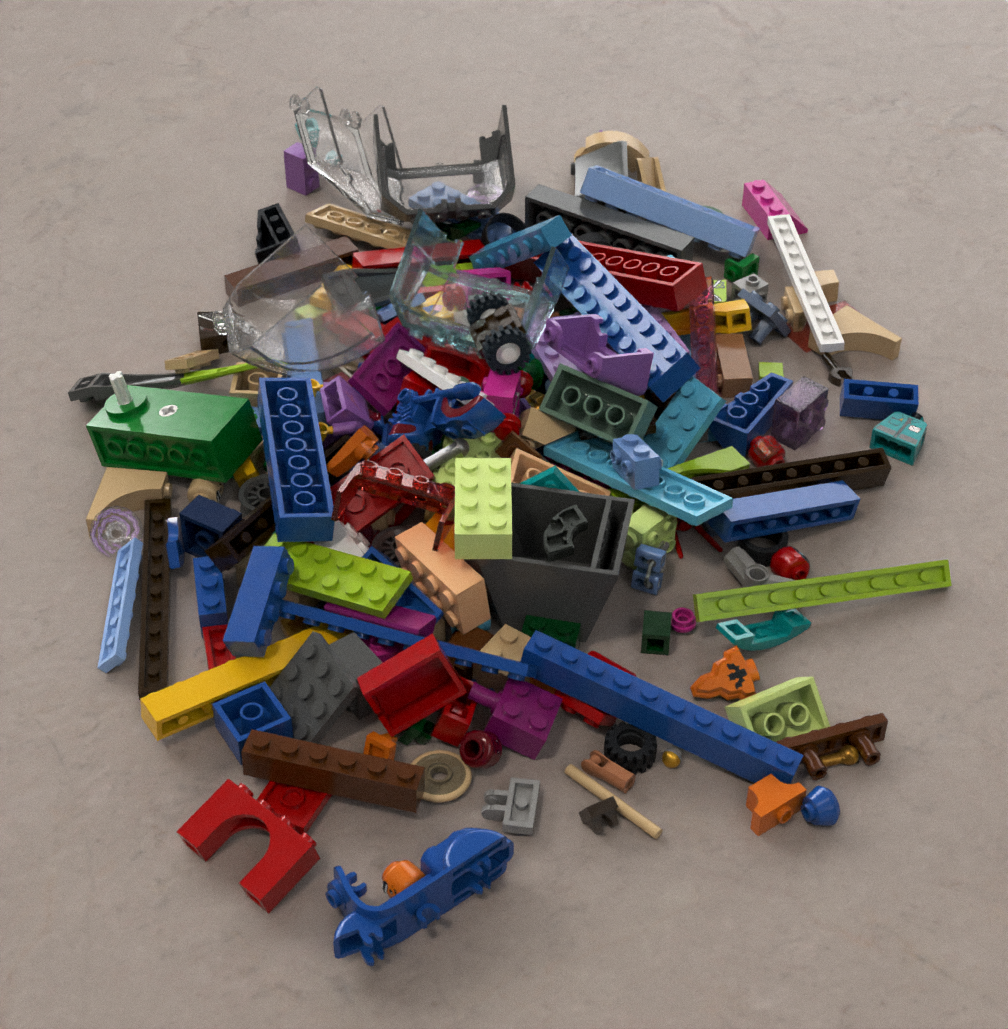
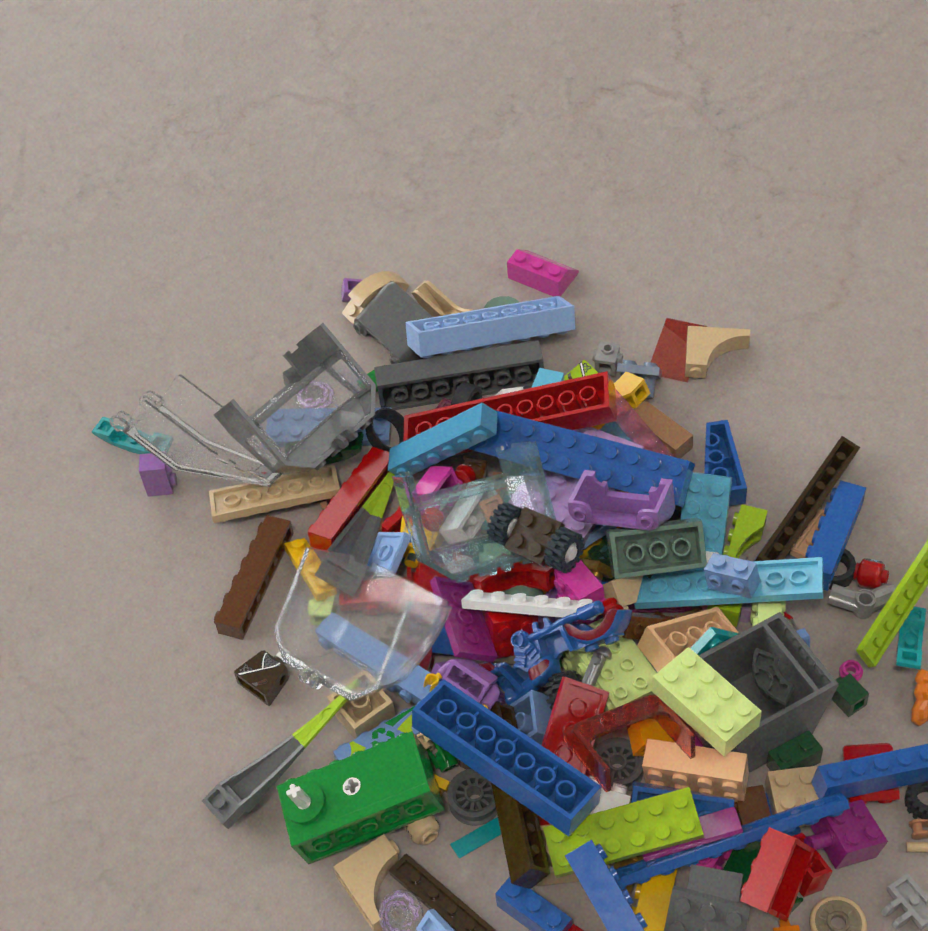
camera: 35 degrees left, 10 degrees up
tan plate [164,349,219,374] -> none
blue tile [166,517,185,569] -> none
dark blue brick [179,495,242,571] -> none
black wedge [255,203,301,264] -> none
orange slope [326,425,380,477] -> none
dark red head [459,730,502,769] -> none
green bracket [724,253,760,282] -> none
red head [748,435,786,467] -> none
lime tile [758,362,784,380] -> none
white plate [767,214,845,353] -> none
clear purple brick [771,376,829,450] -> none
tan arch [781,270,839,332] -> none
dark brown bar [821,352,853,387] -> none
blue brick [839,379,919,420] -> none
teal torso [869,411,928,466] -> none

